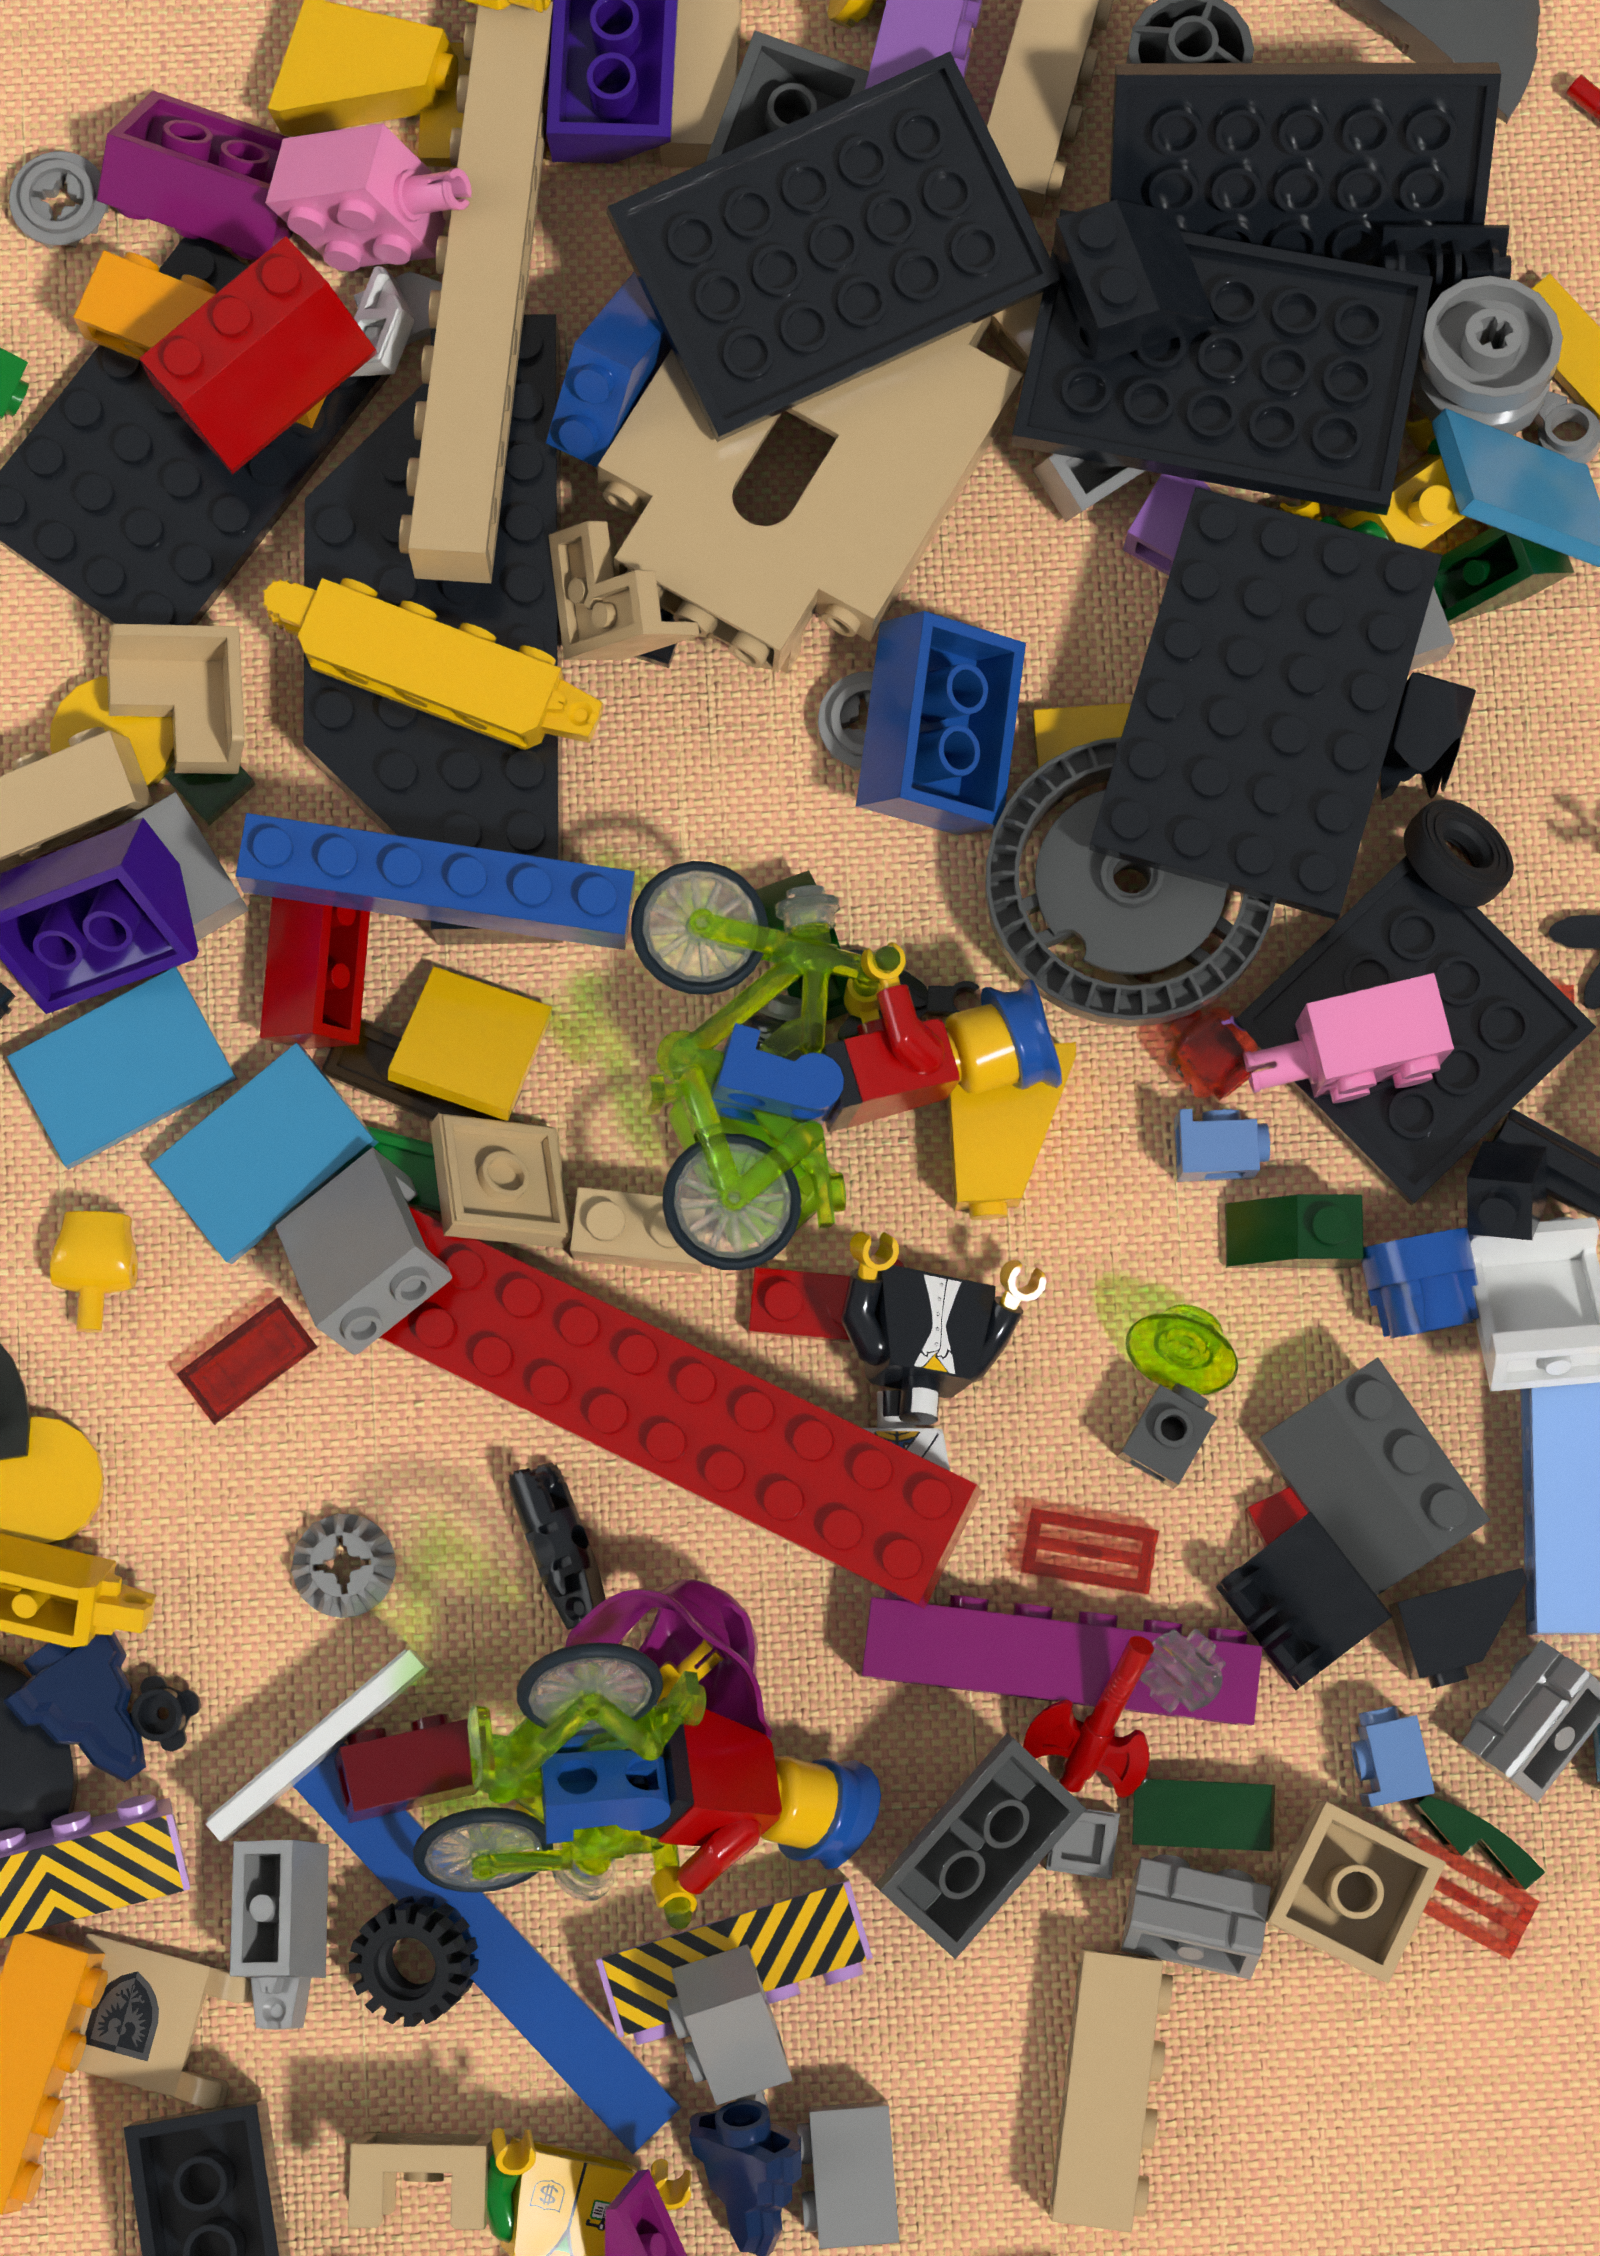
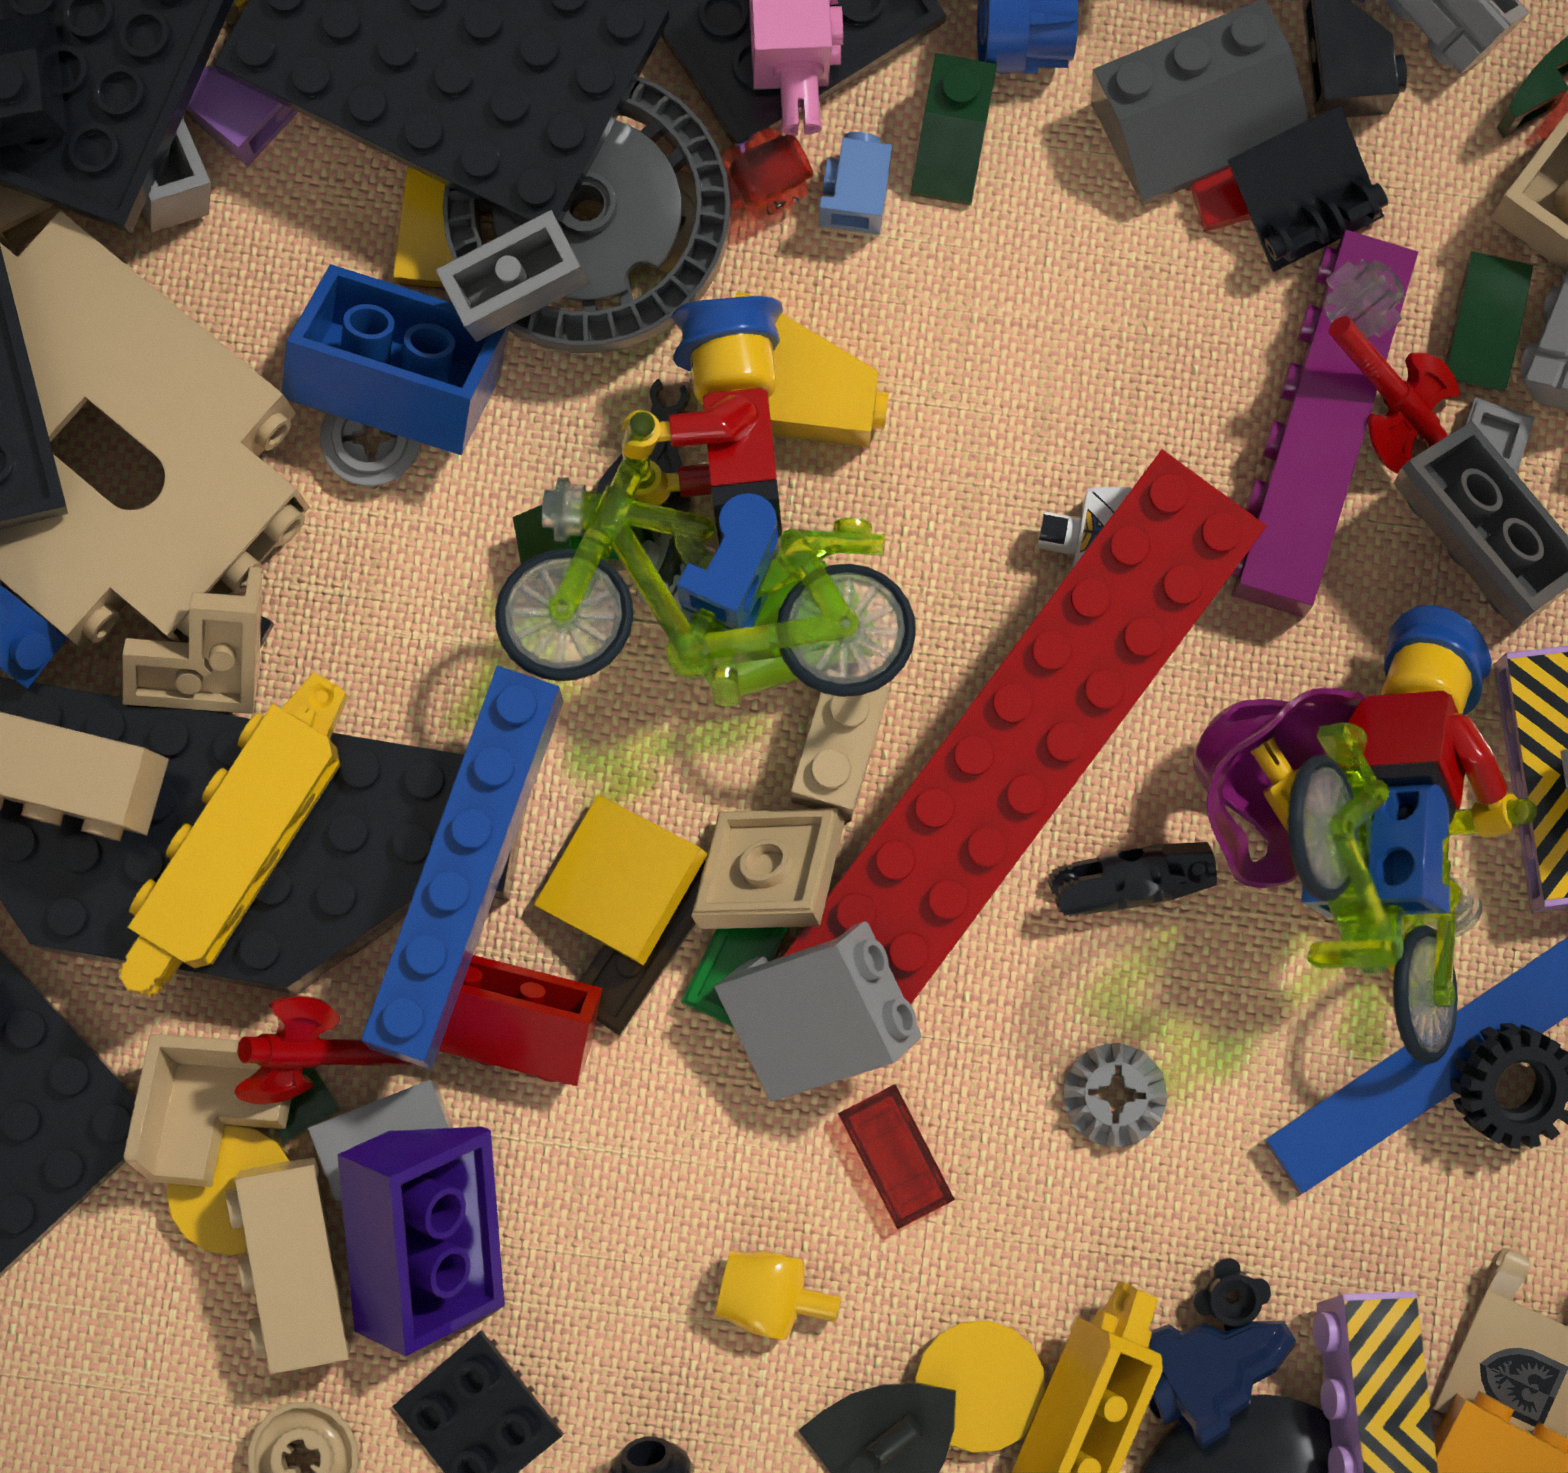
camera: 80 degrees left, 0 degrees up
dark azure tile [7,967,237,1170] -> none
dark azure tile [150,1042,379,1264] -> none
white tile [206,1649,430,1842] -> none
light grey hinge [230,1840,329,2030] -> none
dark red brick [334,1714,490,1824] -> none
red hinge [749,1259,904,1342] -> none
black torso [841,1231,1046,1425] -> none
clear red tile [1020,1508,1159,1595] -> none
dark grey brick [1117,1383,1217,1489] -> none
clear neon green piece [1125,1304,1238,1395] -> none
medium blue brick [1351,1705,1435,1807] -> none
none -> red piece [234,996,412,1105]
none -> light grey brick [436,210,589,342]

